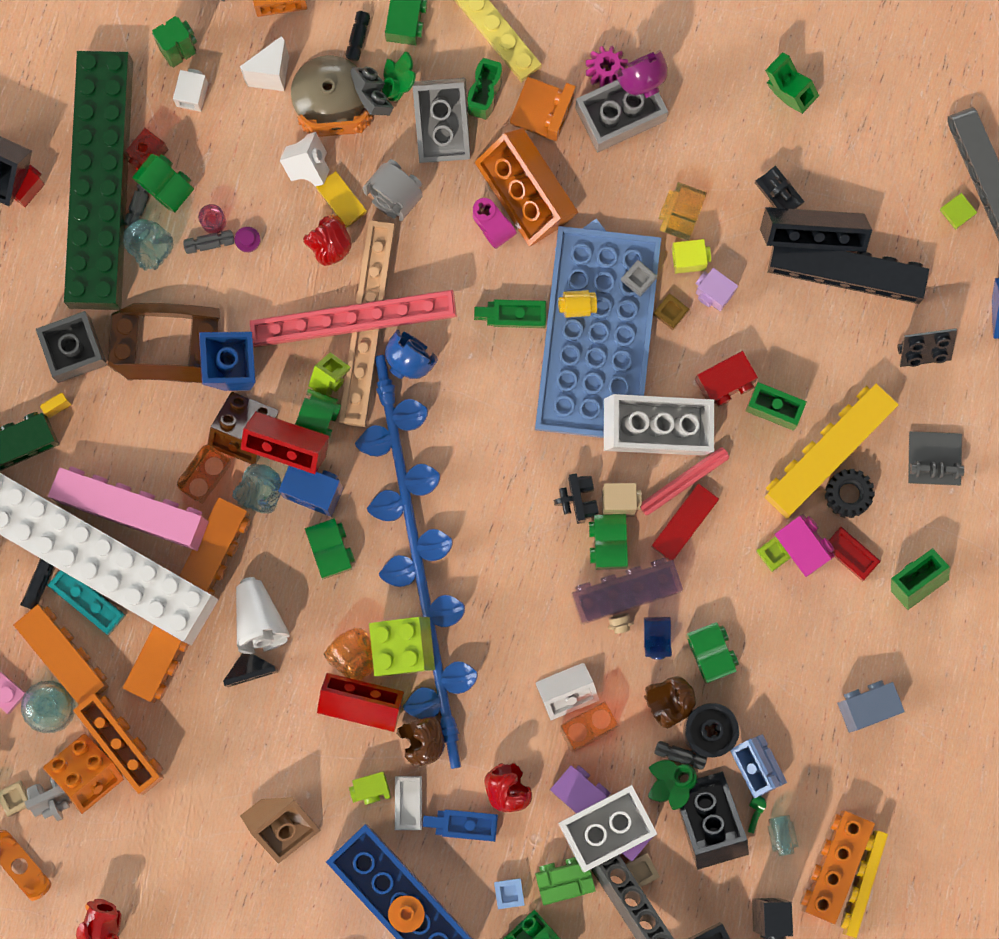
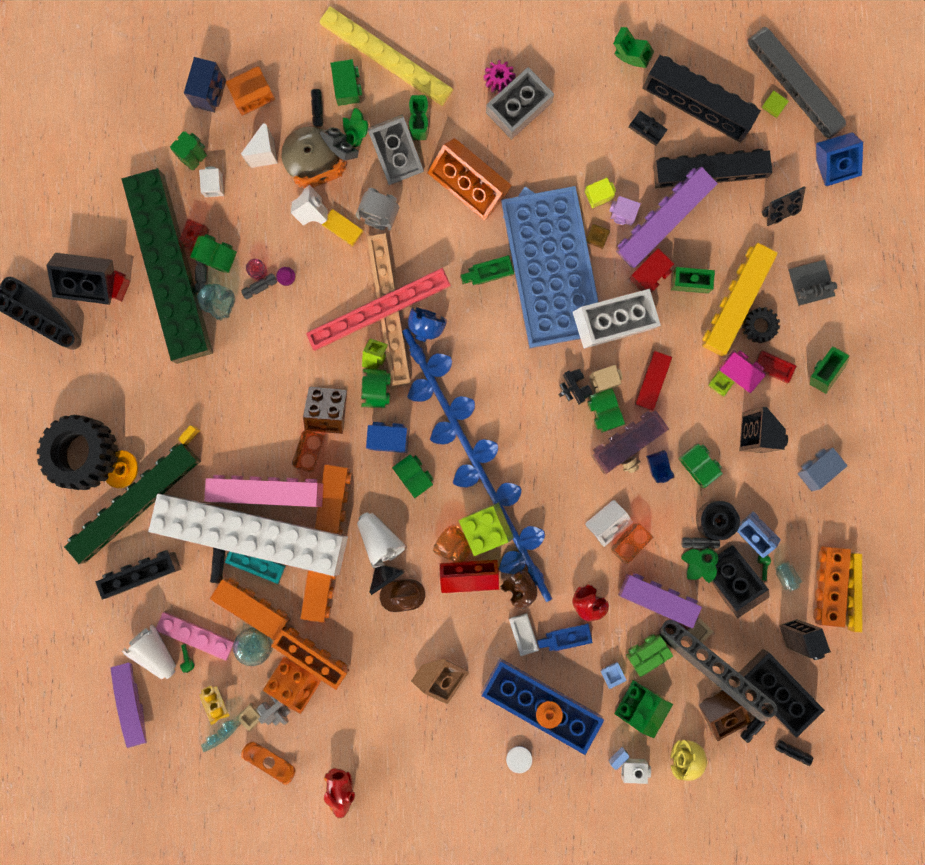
camera: 15 degrees left, 5 degrees up
dark grey brick [36,311,107,383] -> none
reddish brown wedge [107,303,220,383] -> none
blue slope [199,332,255,391] -> none
clear light blue hair [232,464,282,514] -> none
red brick [241,411,330,474] -> none
red hair [303,214,352,266] -> none
lime brick [349,772,391,805] -> none
dark pink piece [473,198,517,249] -> none
orange bracket [510,77,576,142] -> none
yellow brick [558,290,597,318] -> none
white brick [558,785,657,872] -> none
magenta cylinder [614,50,668,98] -> none
light grey tile [621,260,658,297] -> none
coral axle [640,447,729,516] -> none
reddish brown hair [644,676,696,729] -> none
clear yellow brick [658,182,707,241] -> none
black brick [760,207,872,252] -> none
none -> reddish brown piece [379,579,425,612]
none -> medium lavender brick [616,167,718,268]
none -> black brick [642,55,761,143]
none -> black slope [739,407,788,453]

